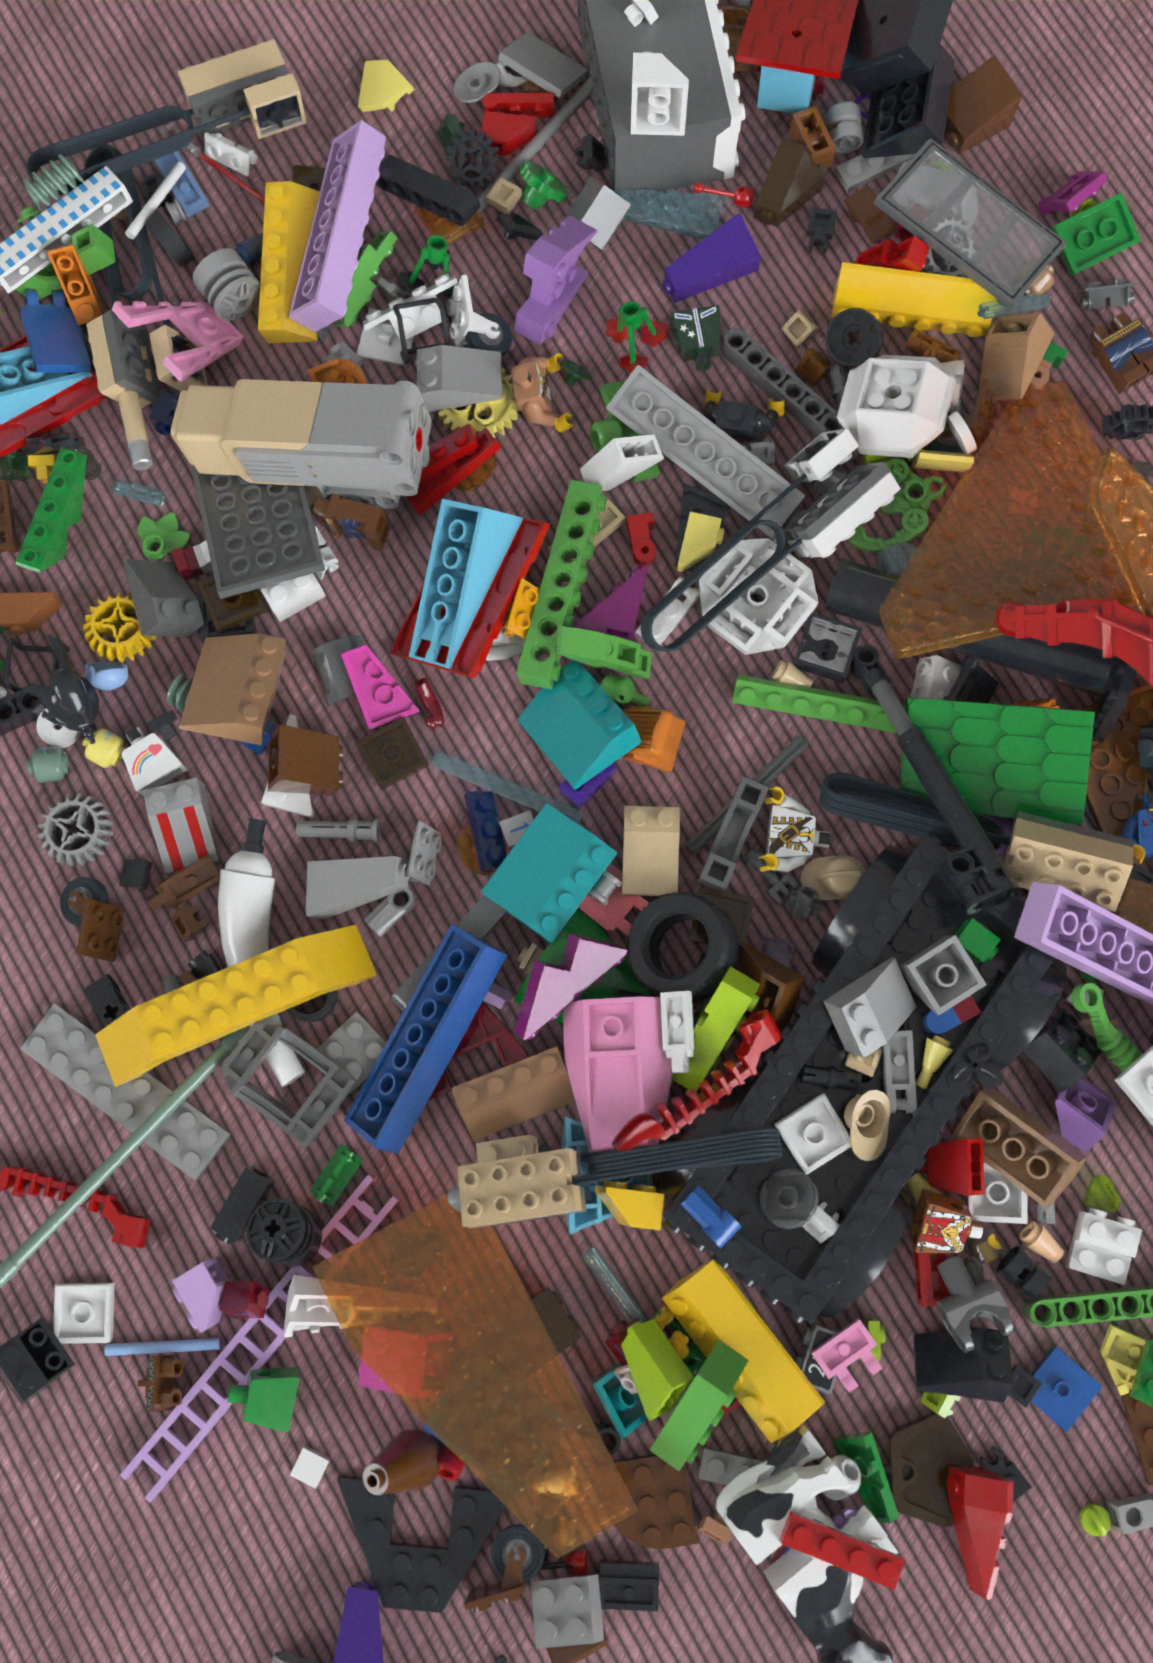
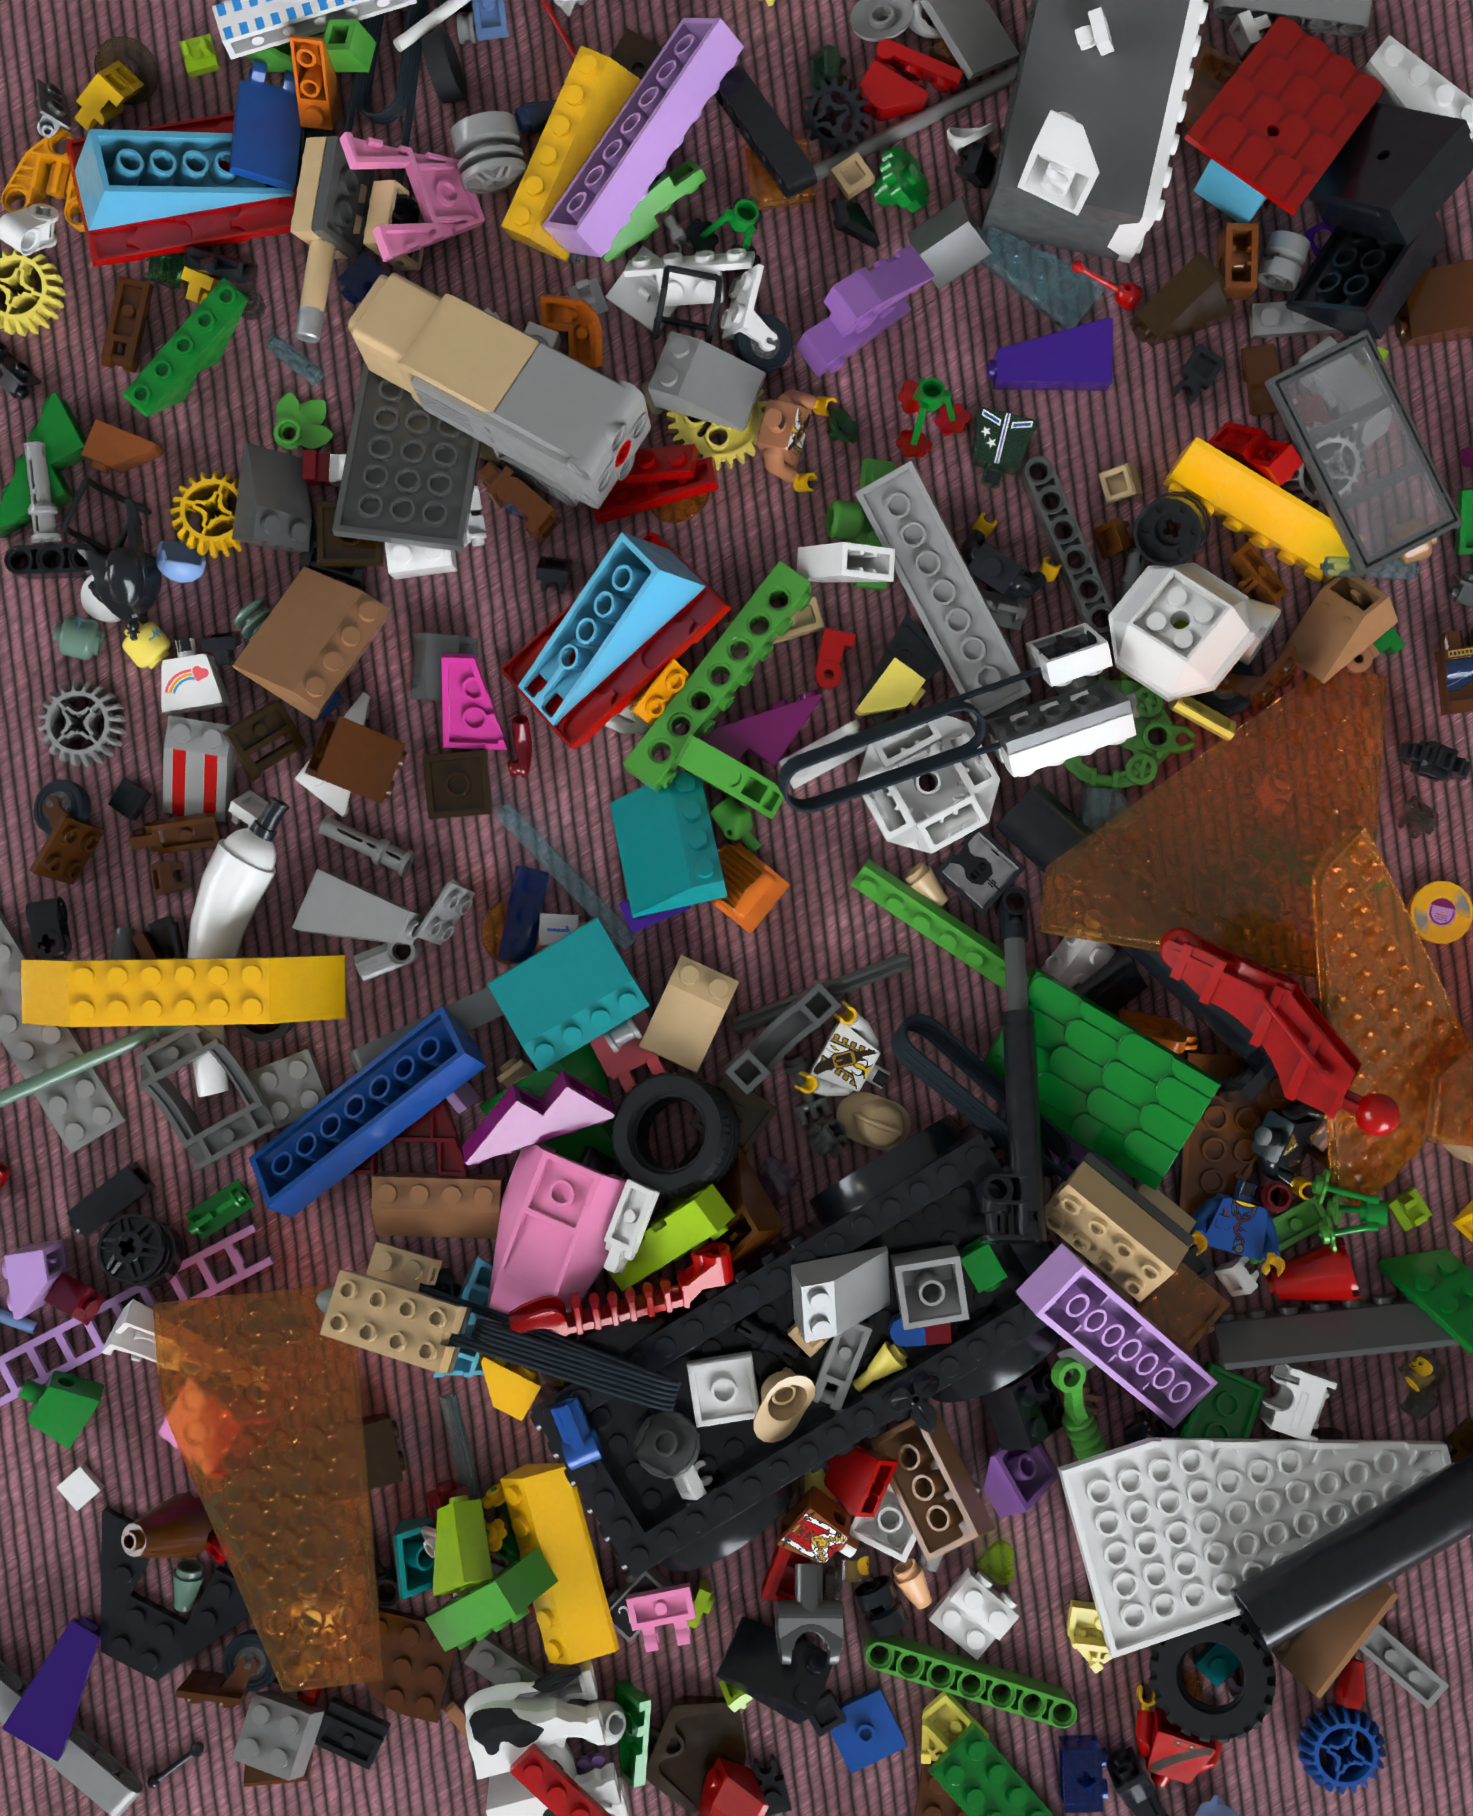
camera: 10 degrees right, 10 degrees up
white piece [947,411,977,455] -> none
none -> sand green cone [173,1560,205,1612]
none -> dark brown plate [222,699,307,781]
none -> white tile [228,790,268,828]
none -> black tile [536,556,573,594]
none -> white piece [947,123,994,155]

